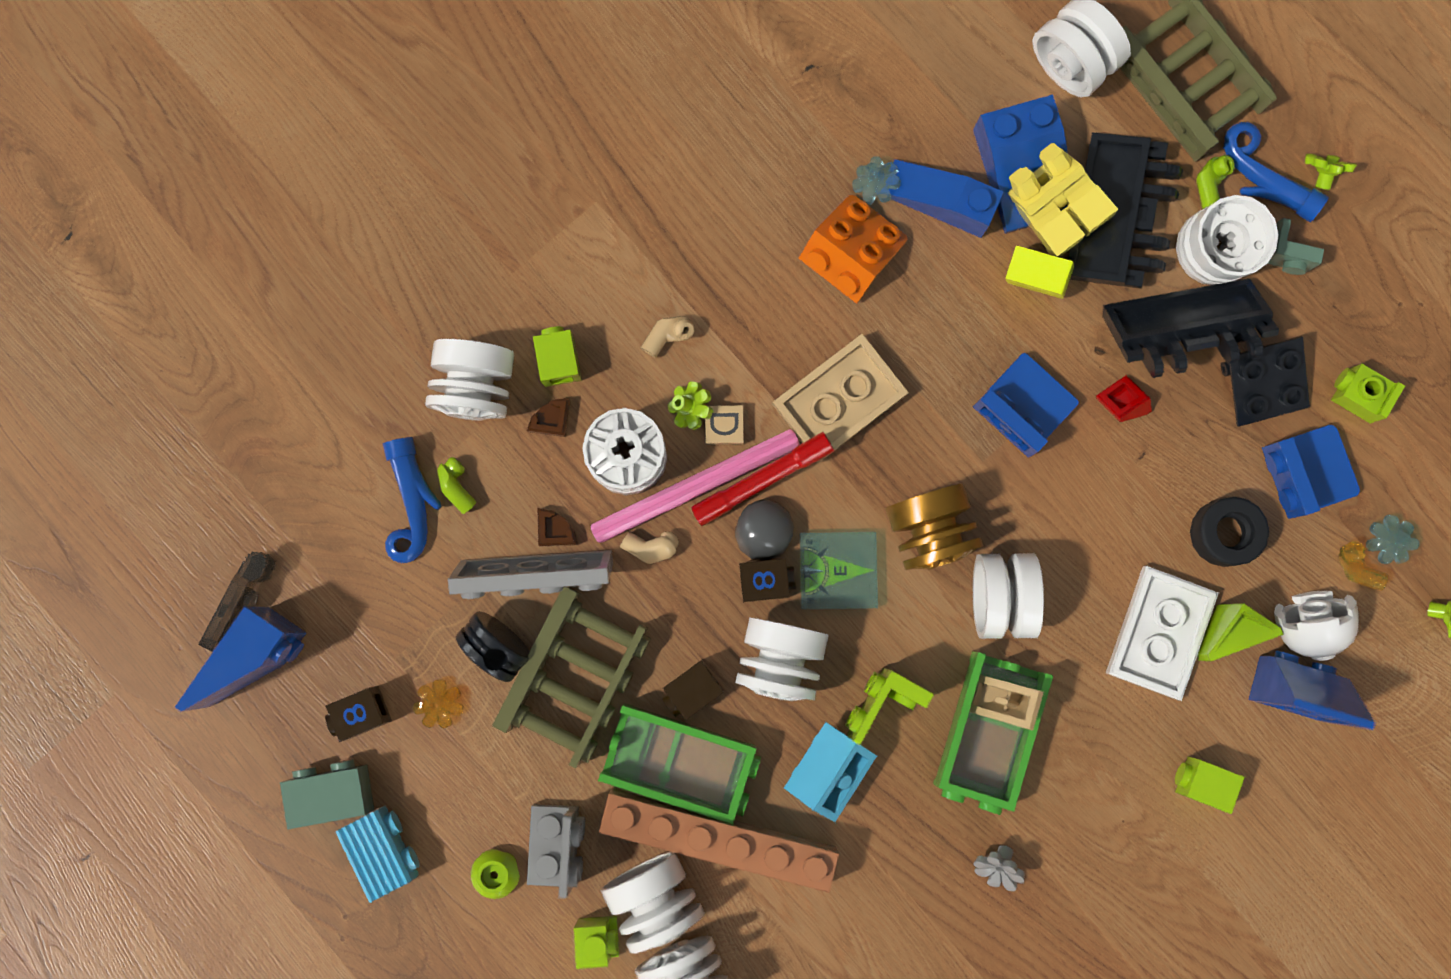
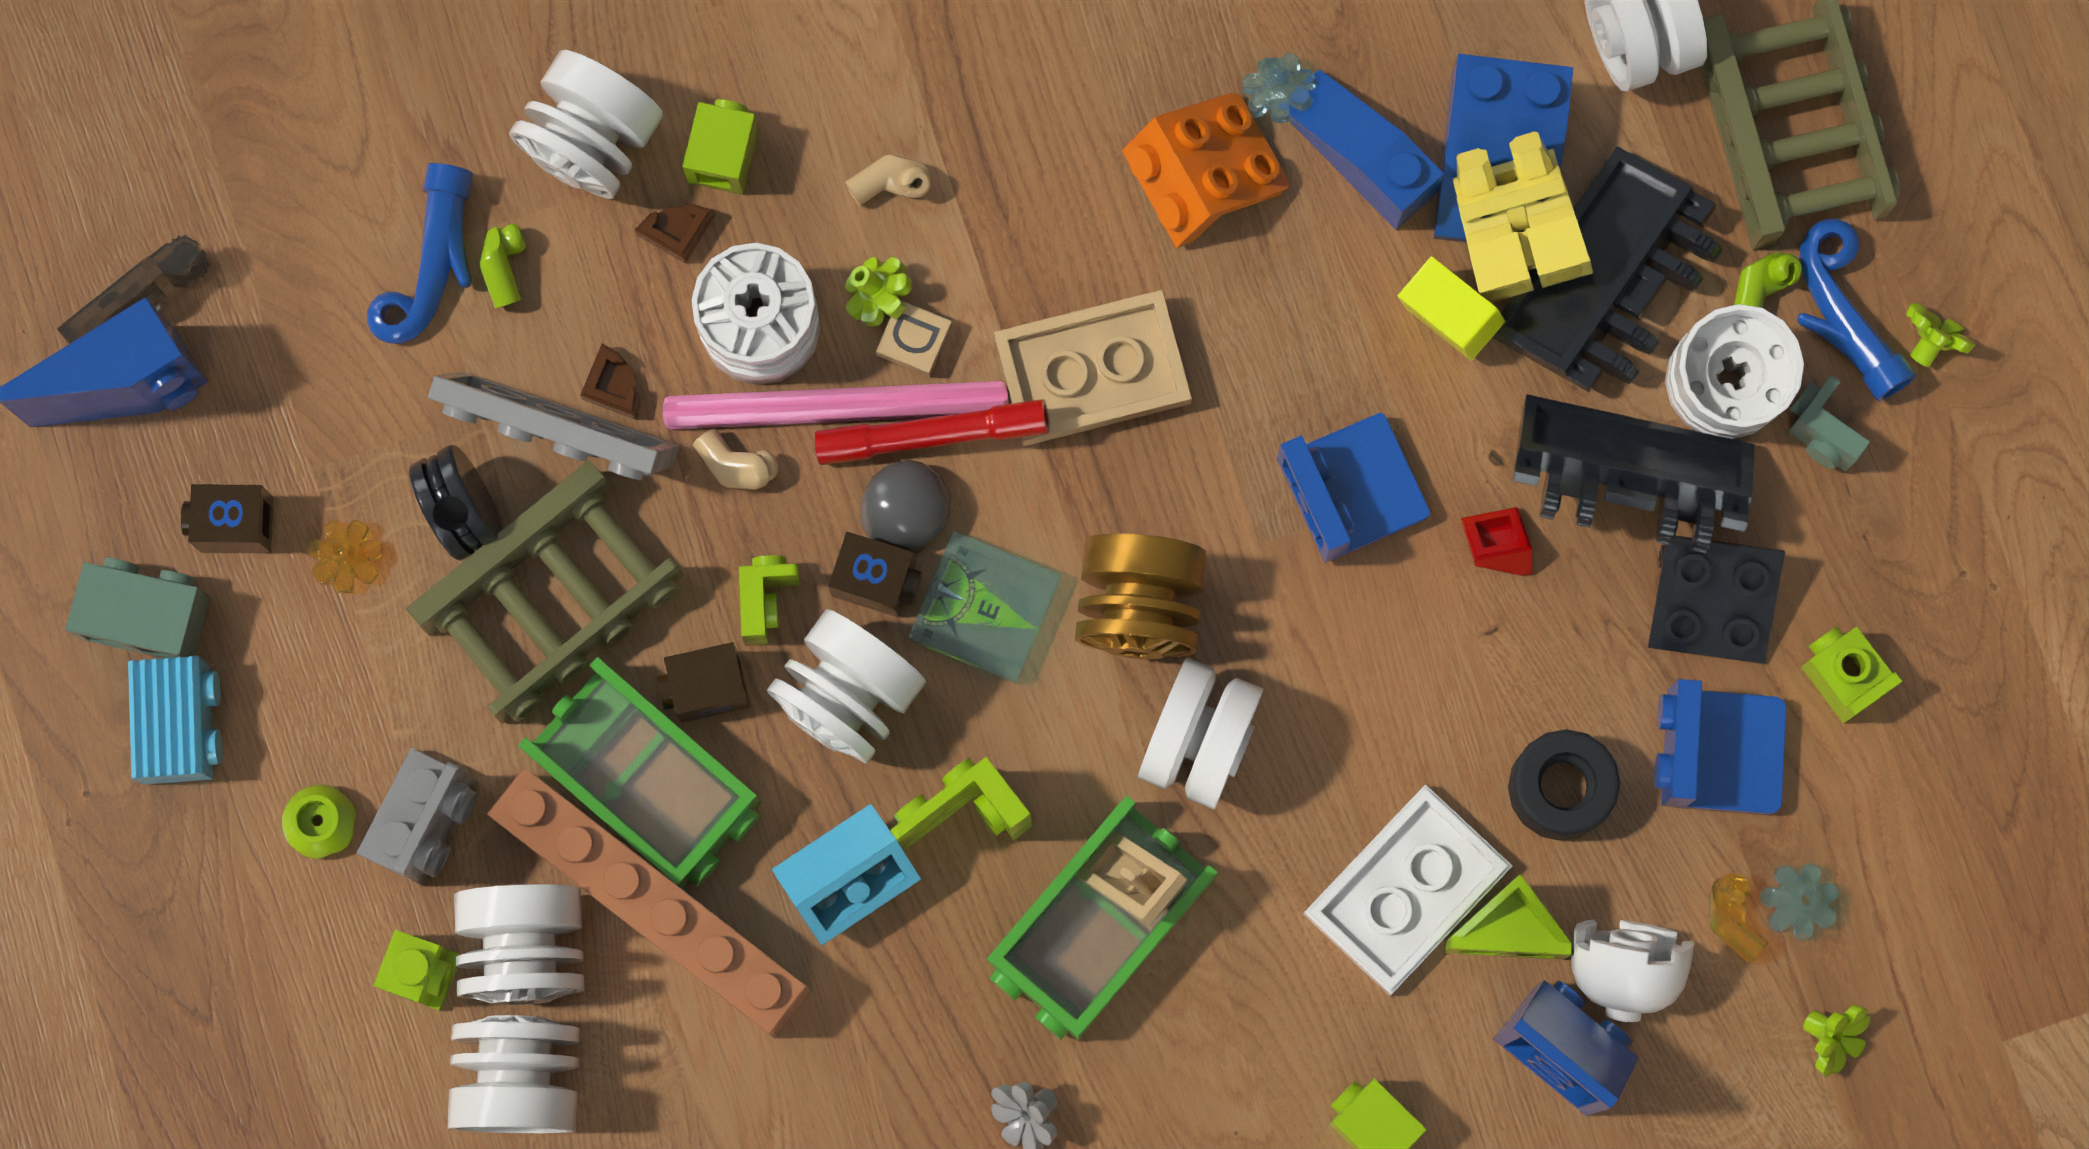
camera: 25 degrees right, 5 degrees down
none -> lime bracket [739,555,801,646]

